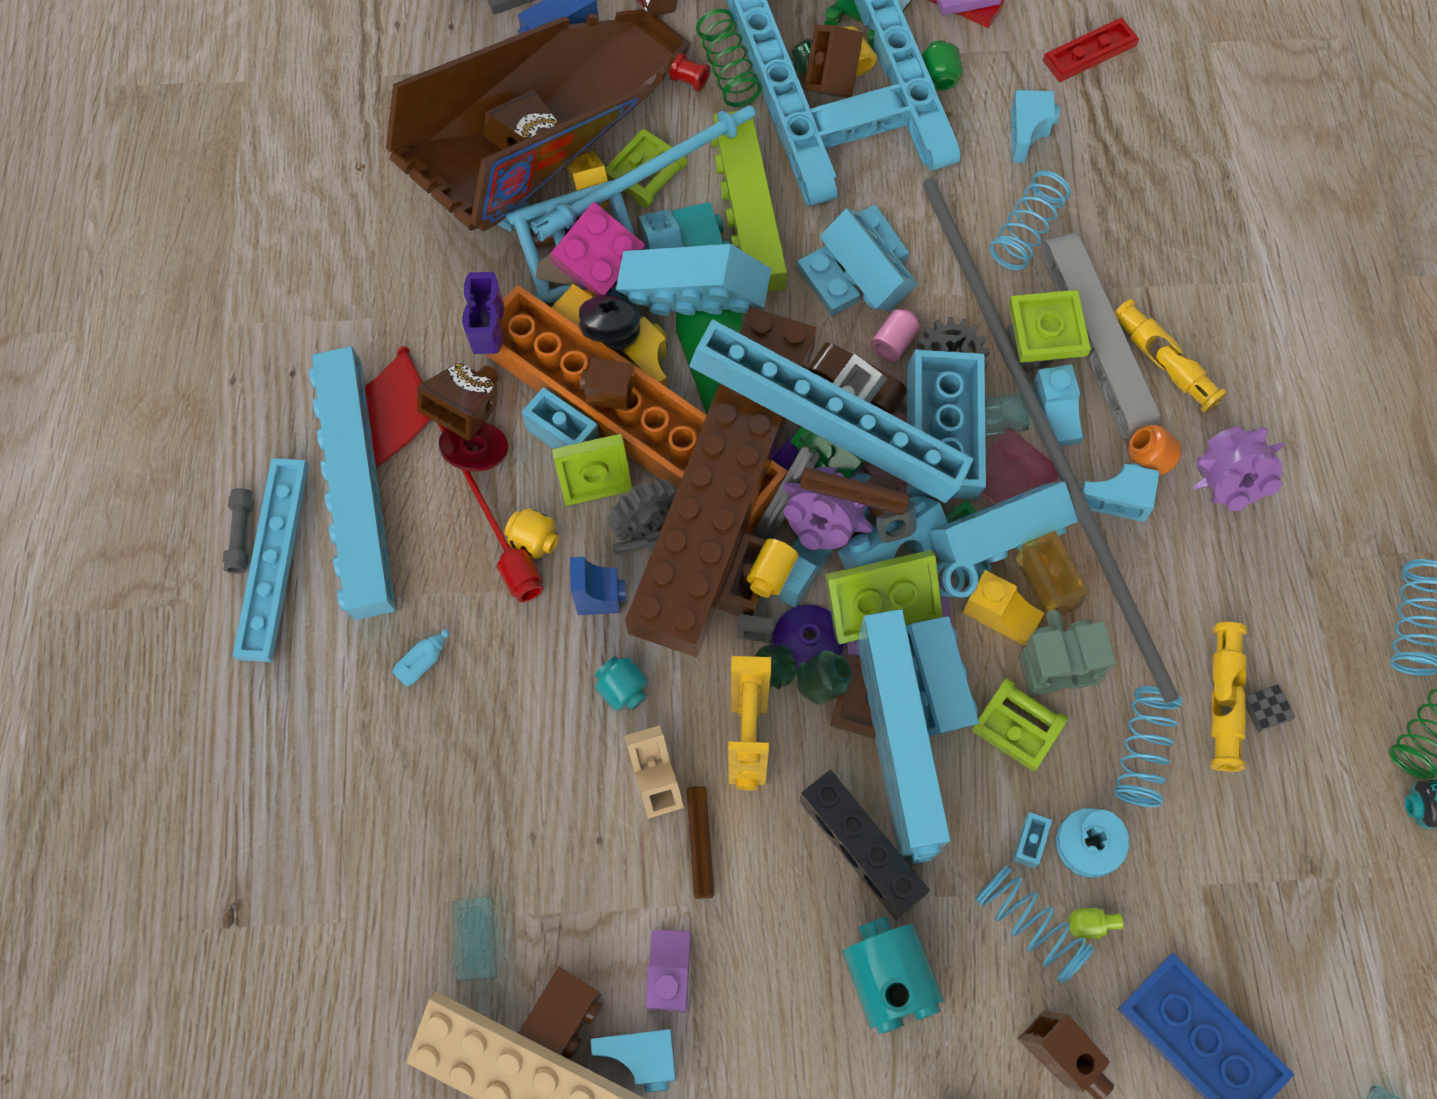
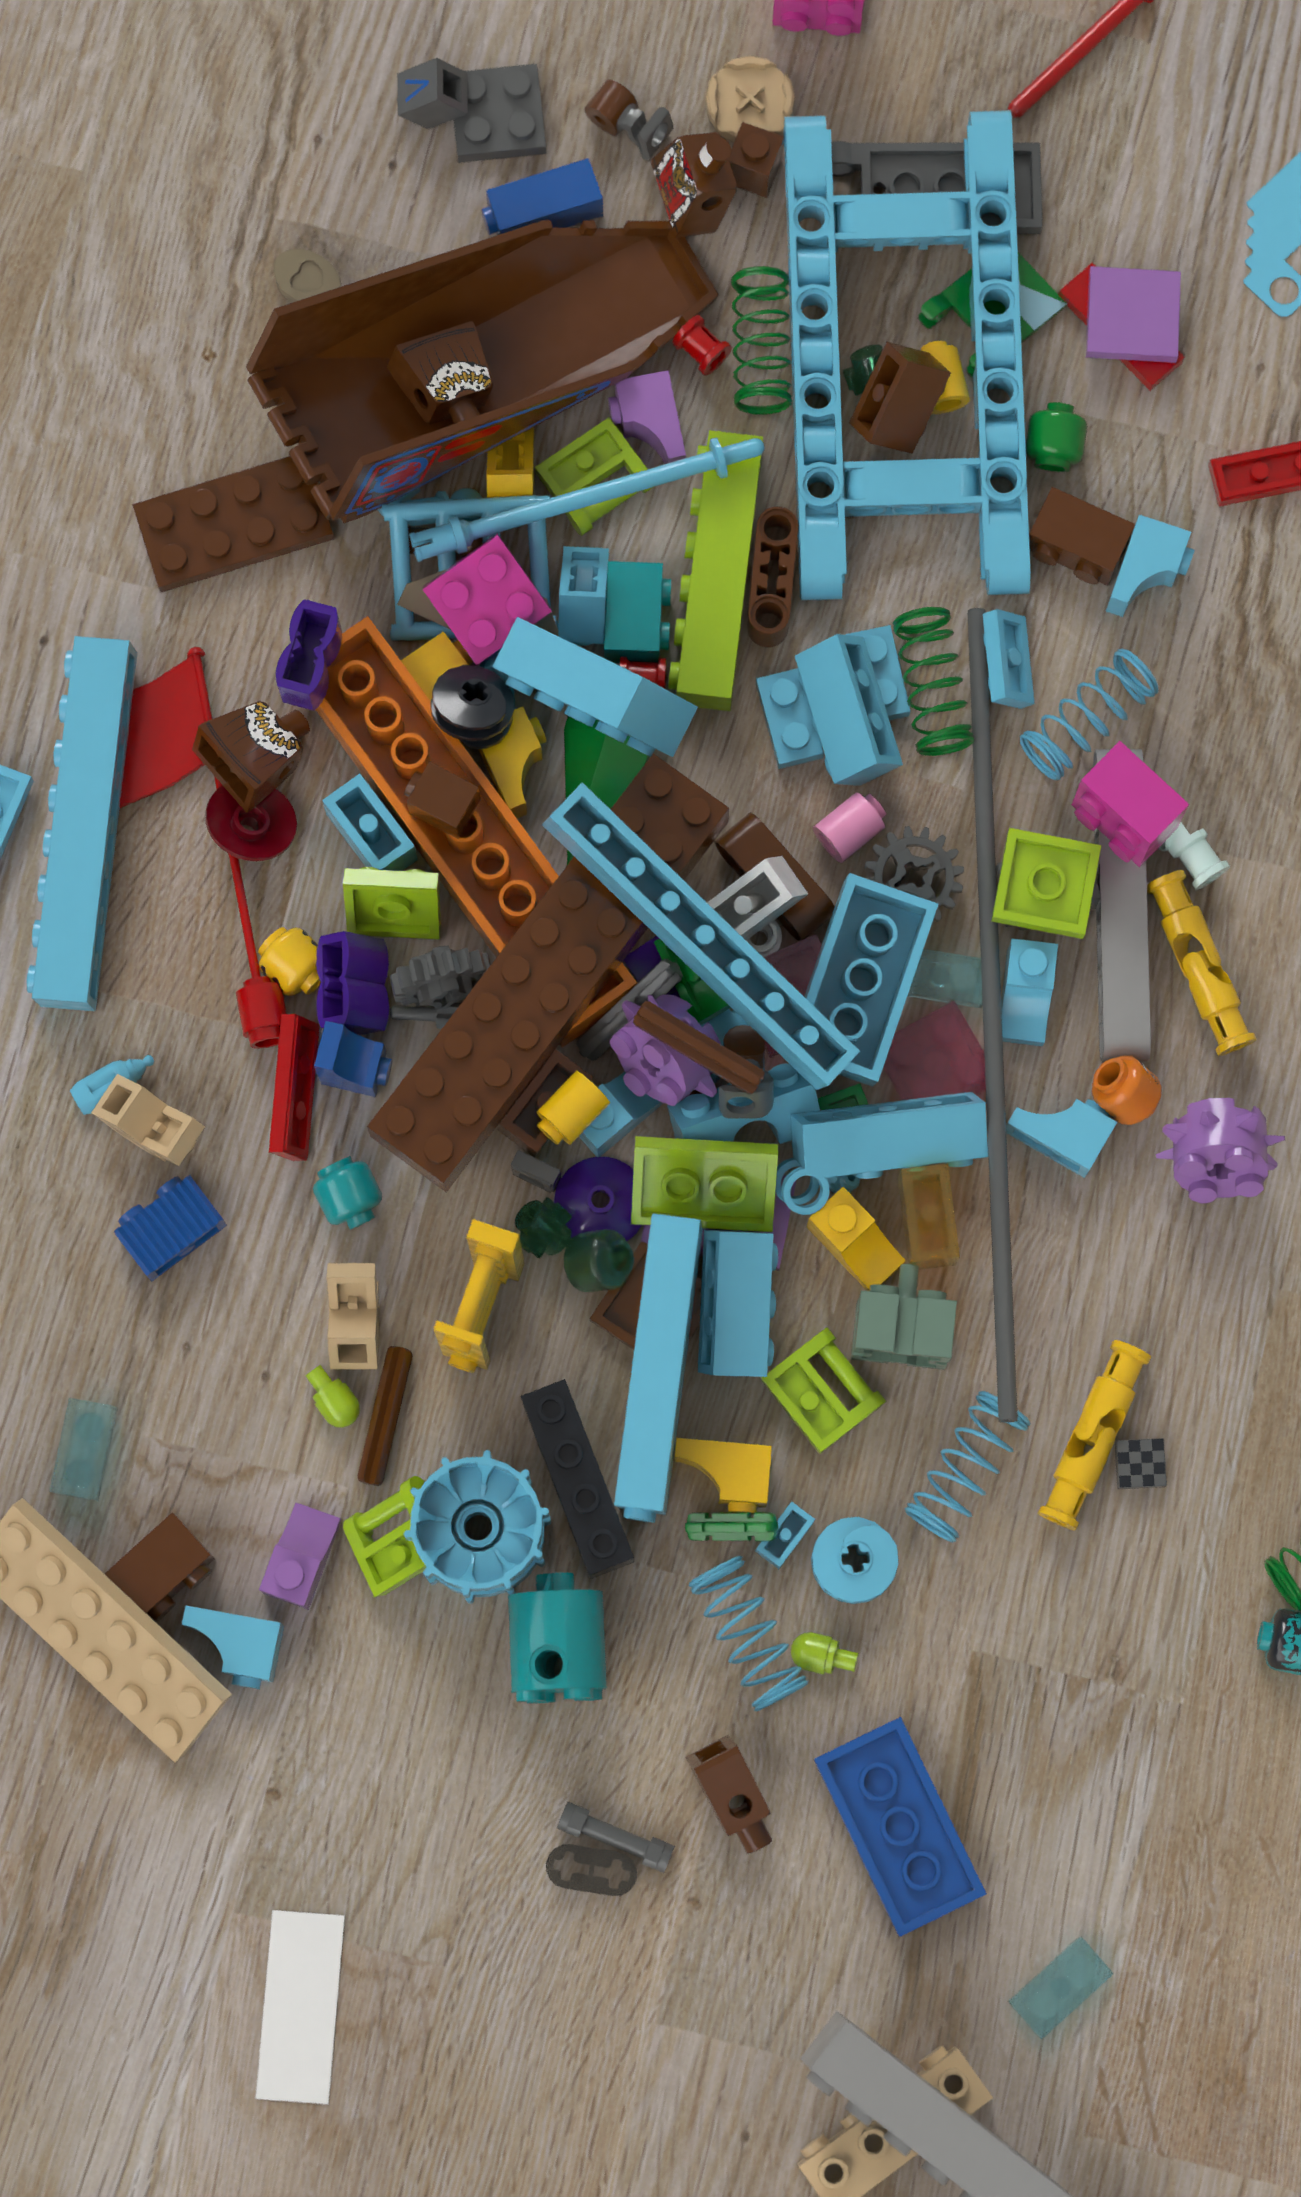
camera: 15 degrees right, 10 degrees up
none -> tan brick [91,1074,205,1166]
none -> blue brick [114,1175,227,1282]
none -> reddish brown plate [132,456,334,593]
none -> red tile [269,1014,320,1161]
none -> lime cylinder [306,1365,360,1428]
none -> dark purple brick [316,931,389,1035]
none -> lime plate [343,1476,427,1598]
none -> medium azure piece [404,1450,552,1604]
none -> medium lavender arch [608,370,686,464]
none -> yellow arch [674,1438,772,1515]
none -> green axle [685,1512,778,1541]
none -> reddish brown beam [747,507,798,647]
none -> green piece [892,607,975,756]
none -> medium azure plate [983,609,1035,709]
none -> reddish brown brick [1029,487,1135,586]
none -> dark pink brick [1071,741,1189,867]
none -> light aqua connector [1159,822,1230,890]

